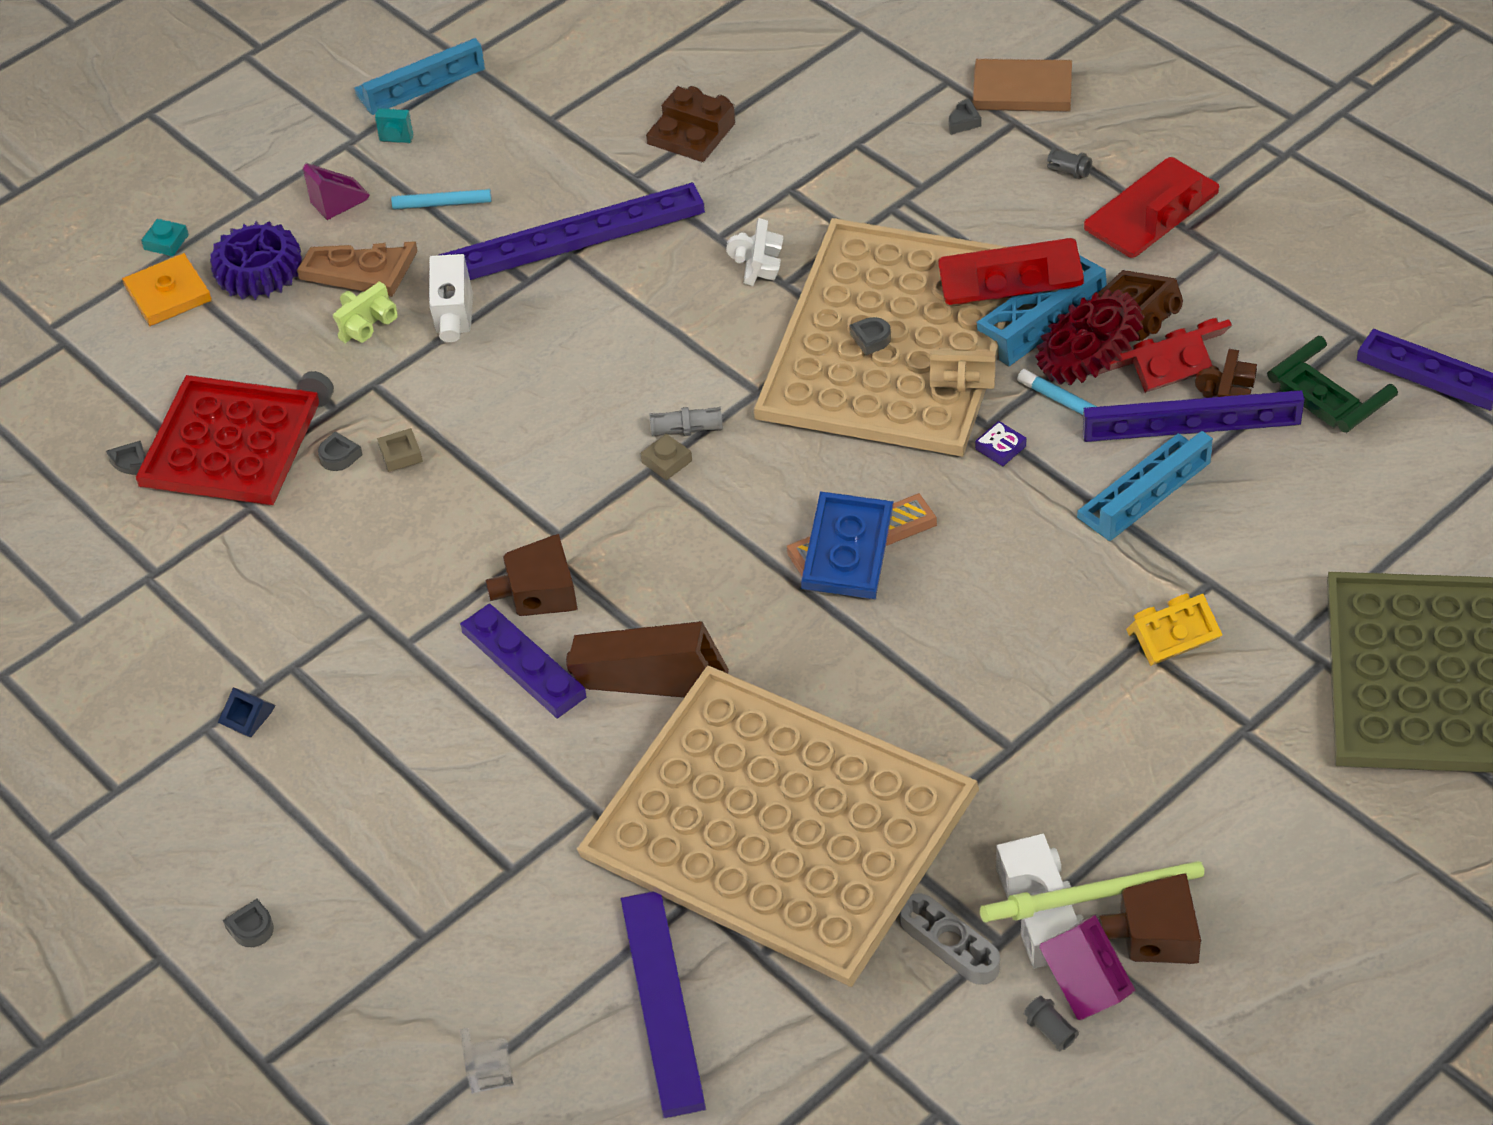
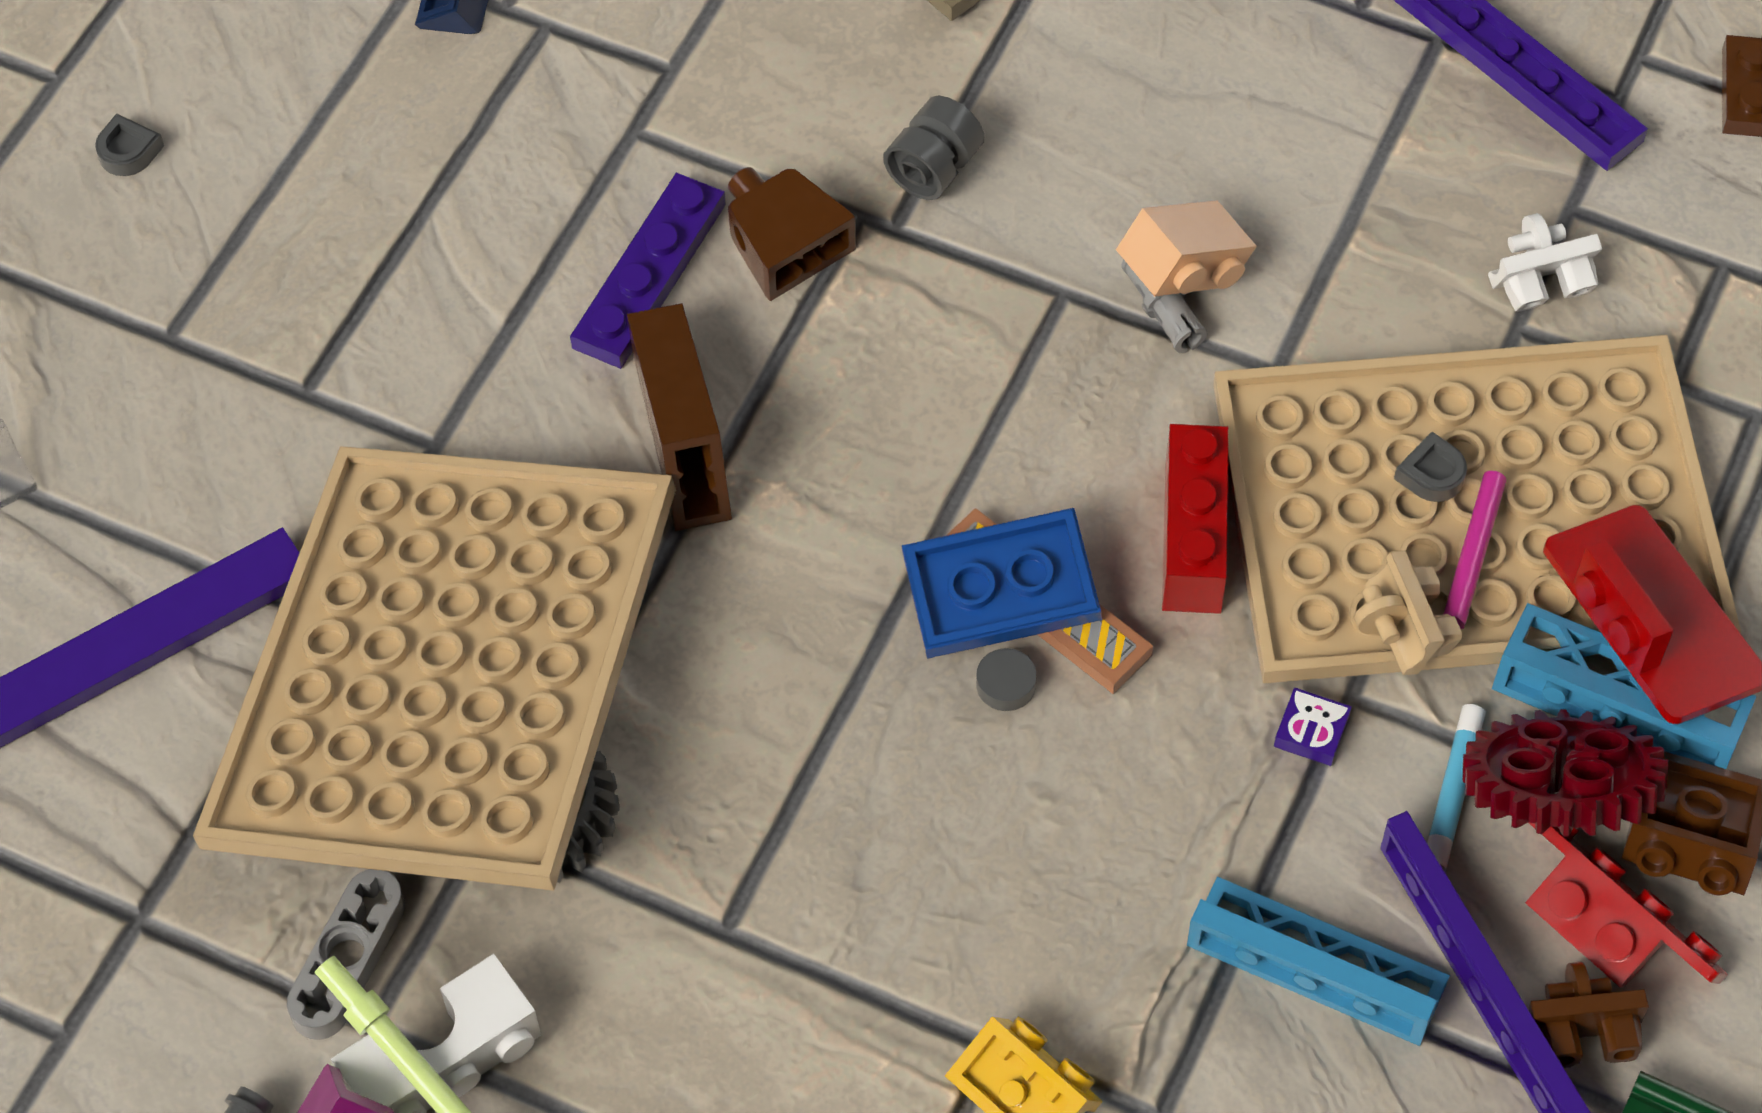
camera: 65 degrees right, 10 degrees up
dark tan plate [640,433,692,481] -> none
none -> dark grey wheel [883,95,984,200]
none -> dark grey tile [976,648,1036,711]
none -> light nougat brick [1116,200,1257,297]
none -> red brick [1162,424,1228,614]
none -> dark pink bar [1443,471,1507,630]

